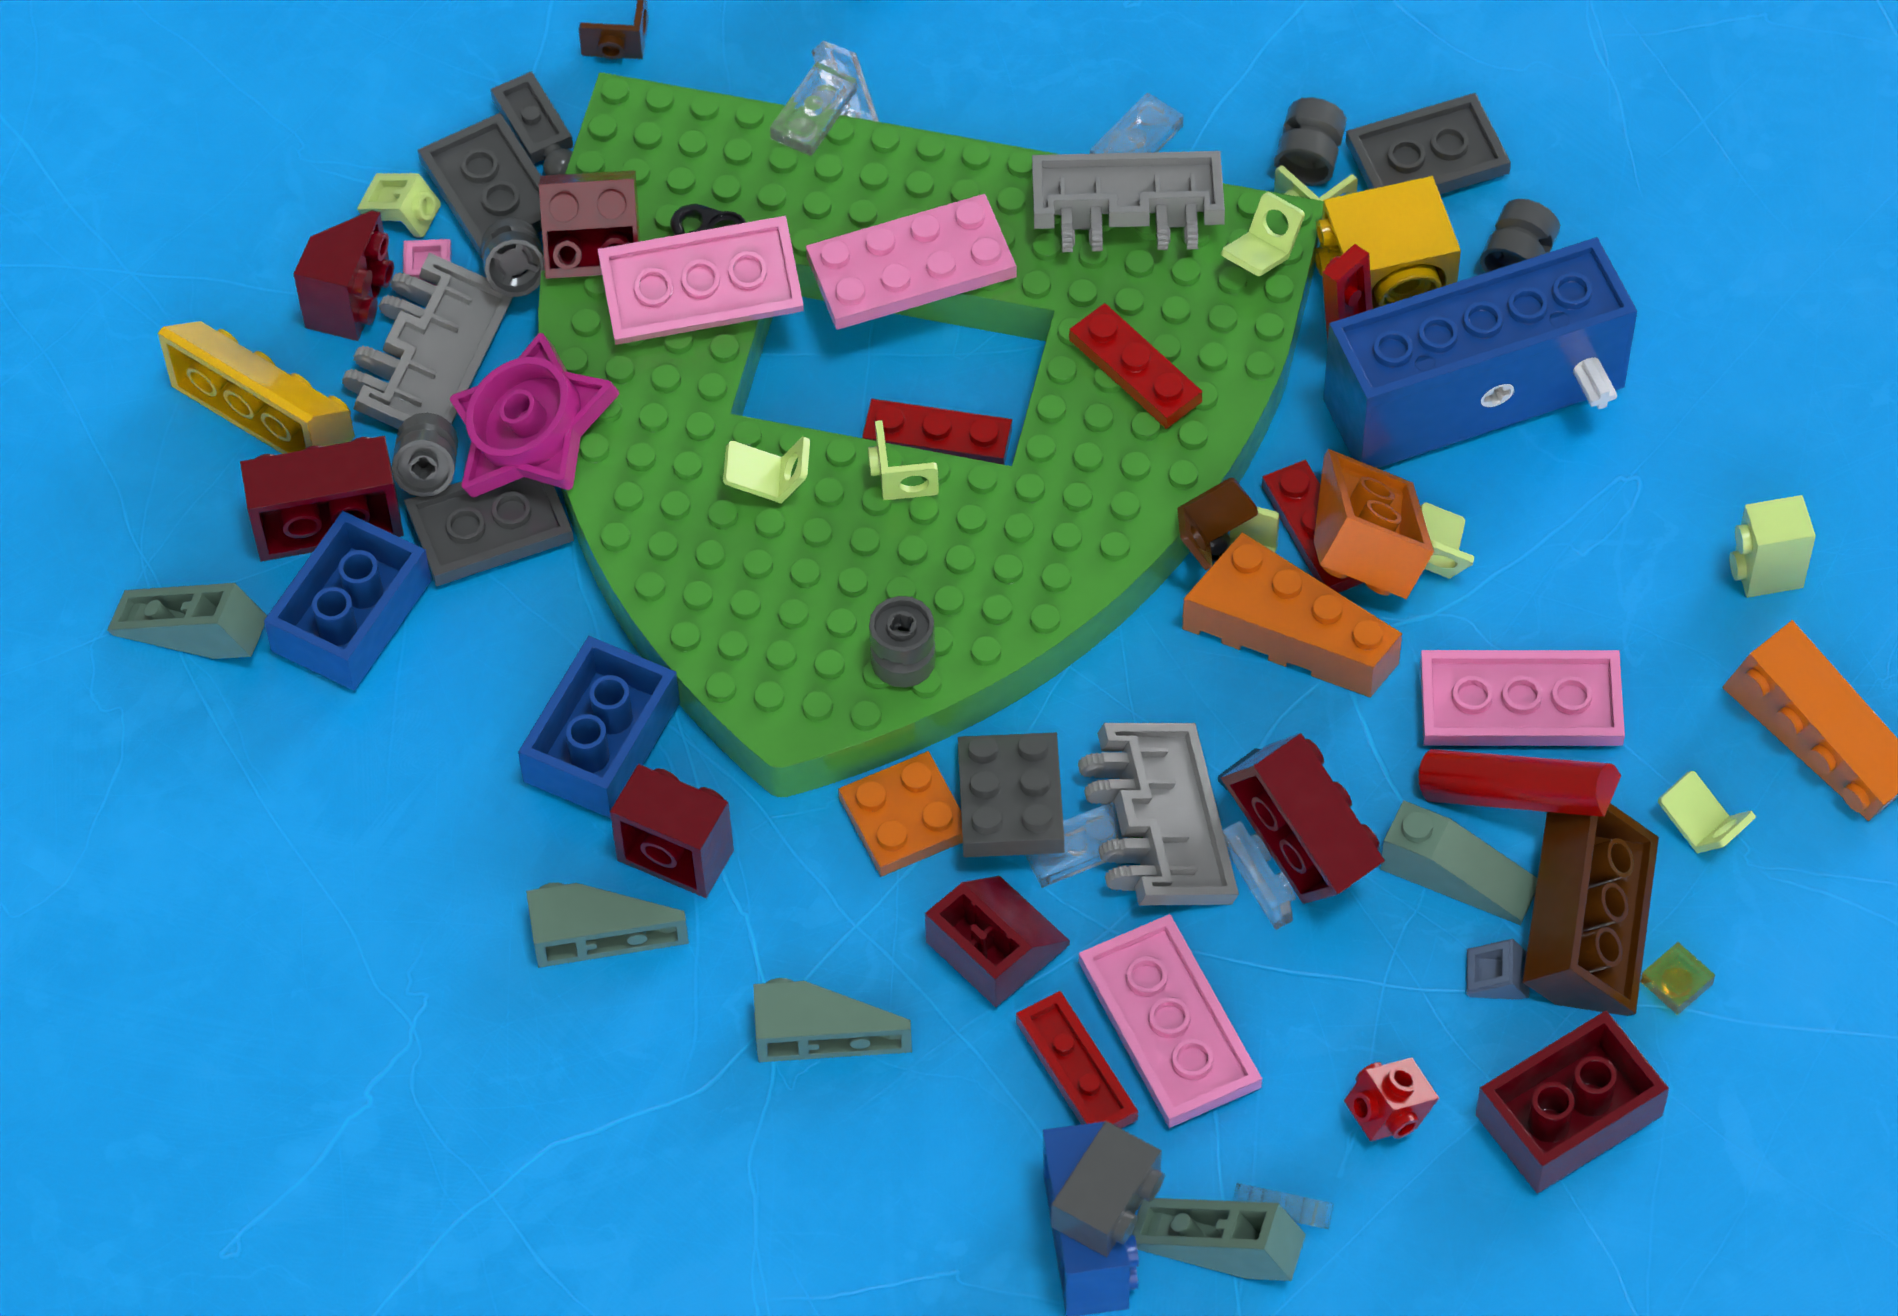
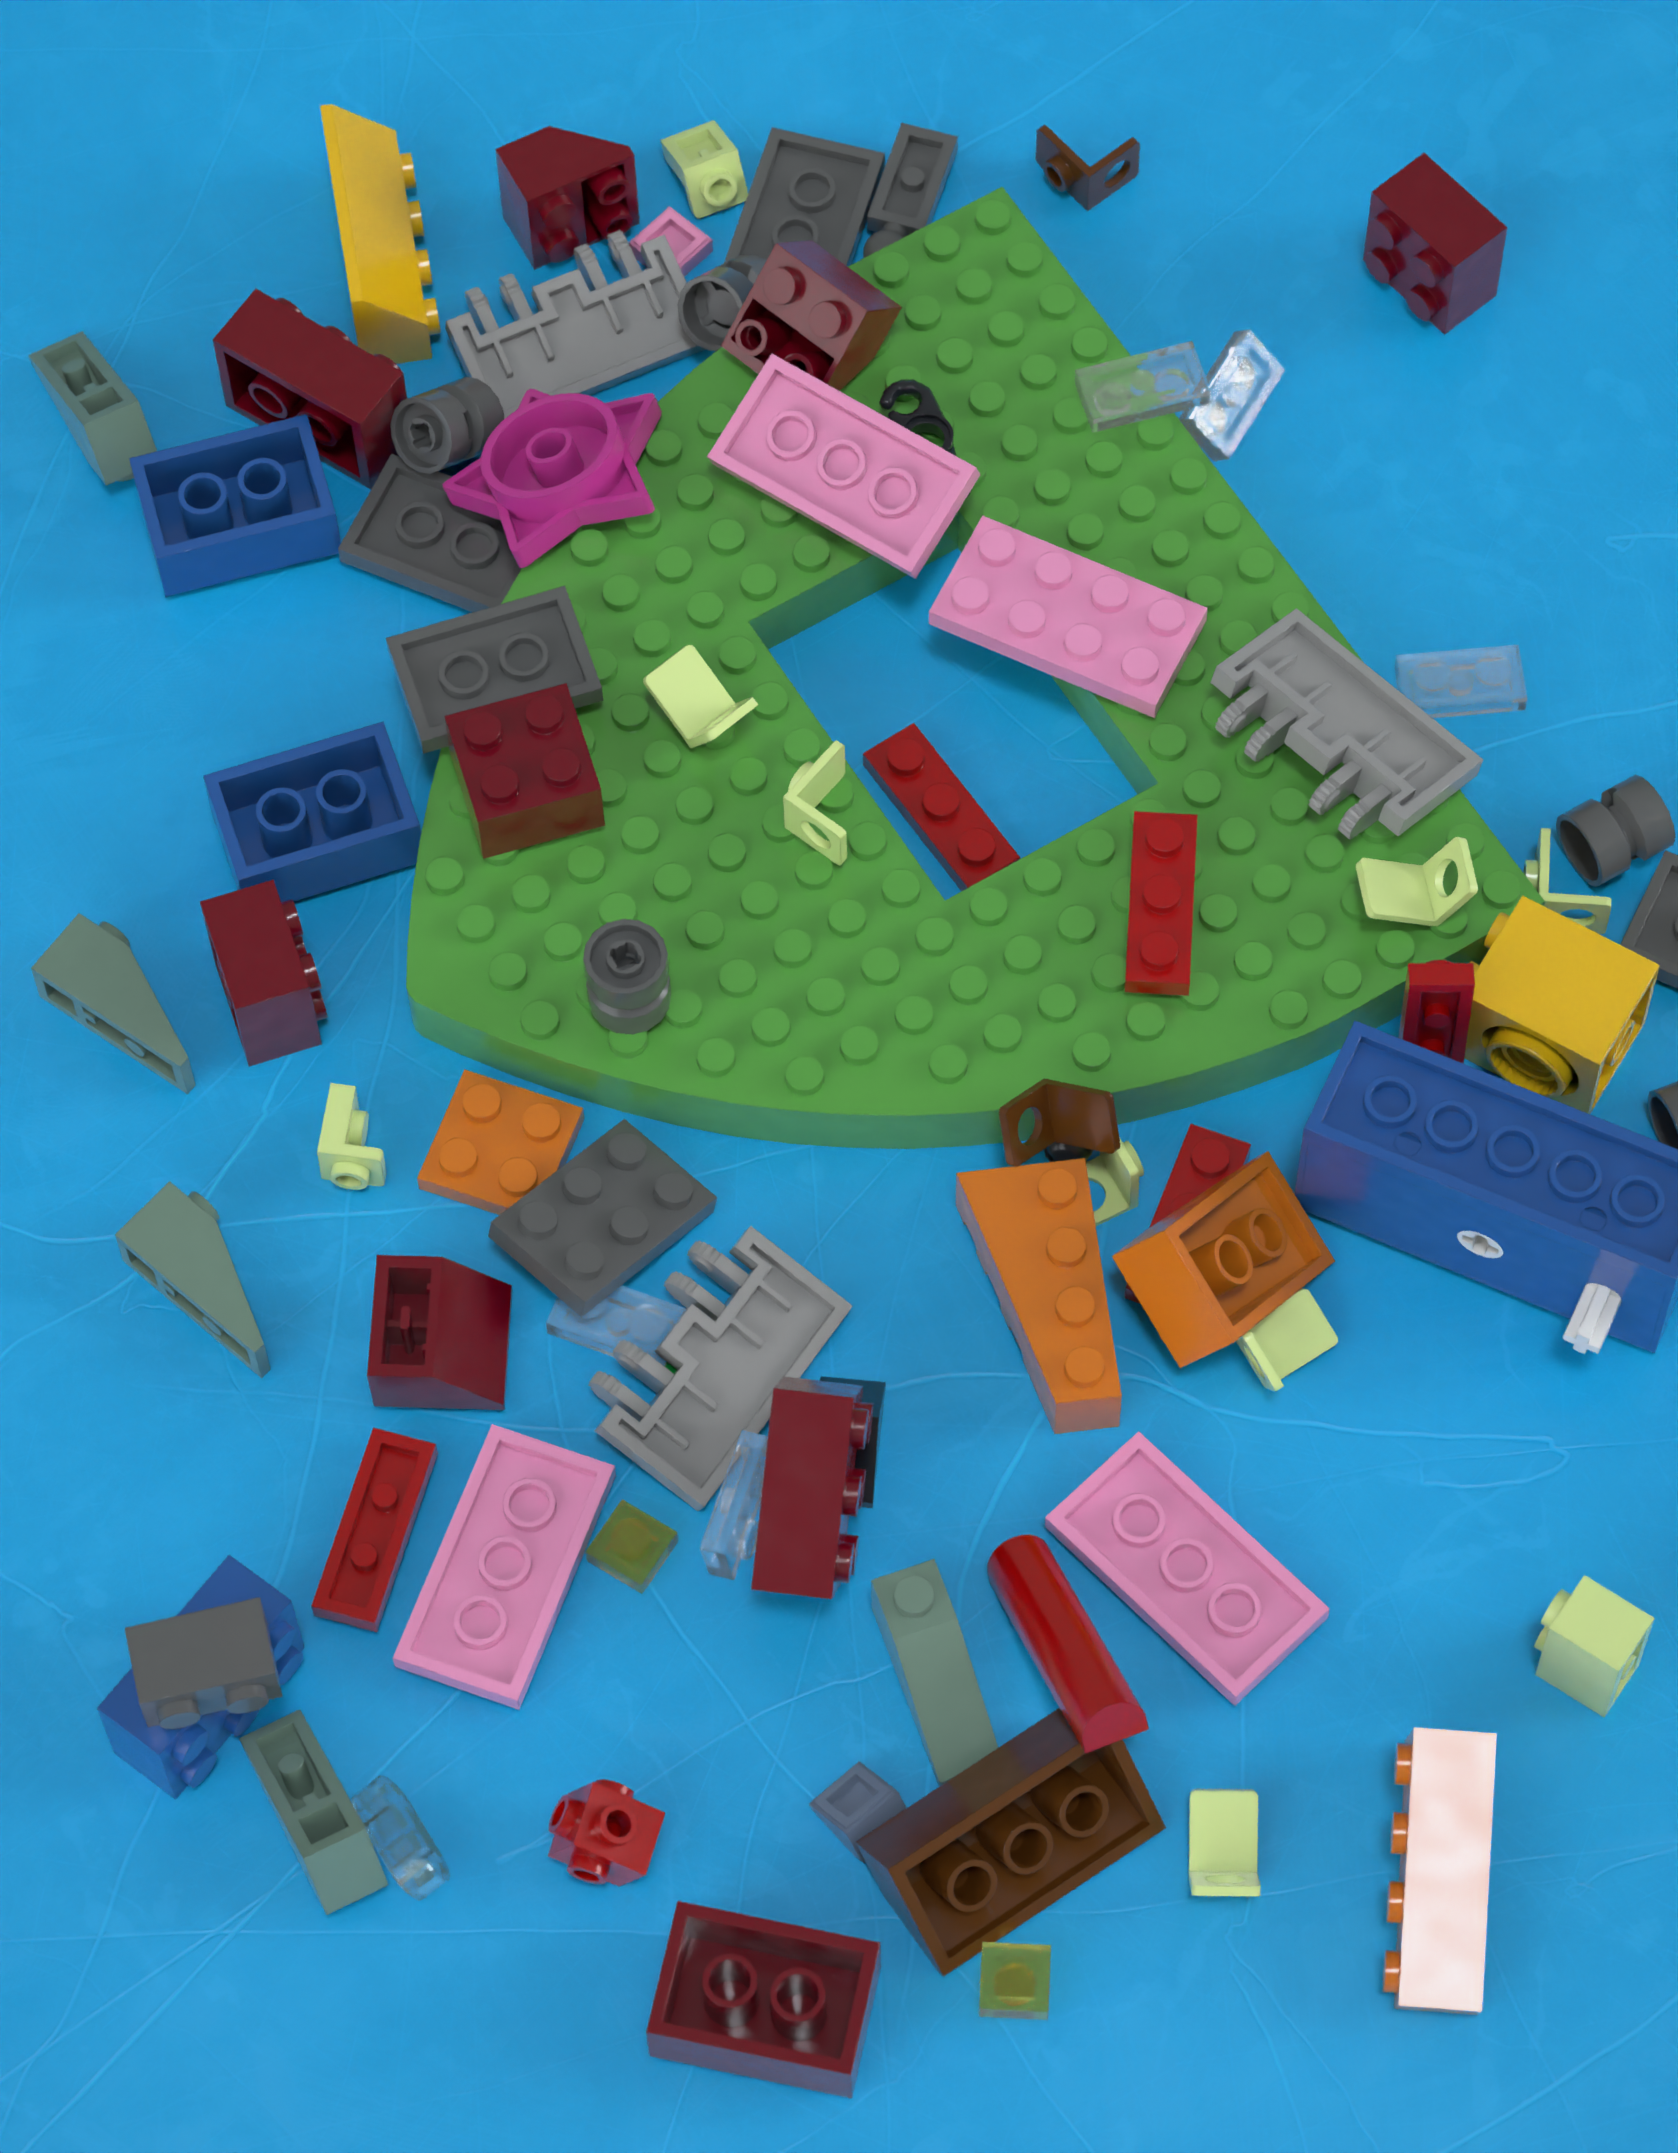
camera: 45 degrees right, 5 degrees up
none -> yellowish green bracket [317,1083,386,1190]
none -> dark grey plate [386,586,603,754]
none -> dark red brick [444,683,605,859]
none -> clear yellow plate [586,1499,678,1594]

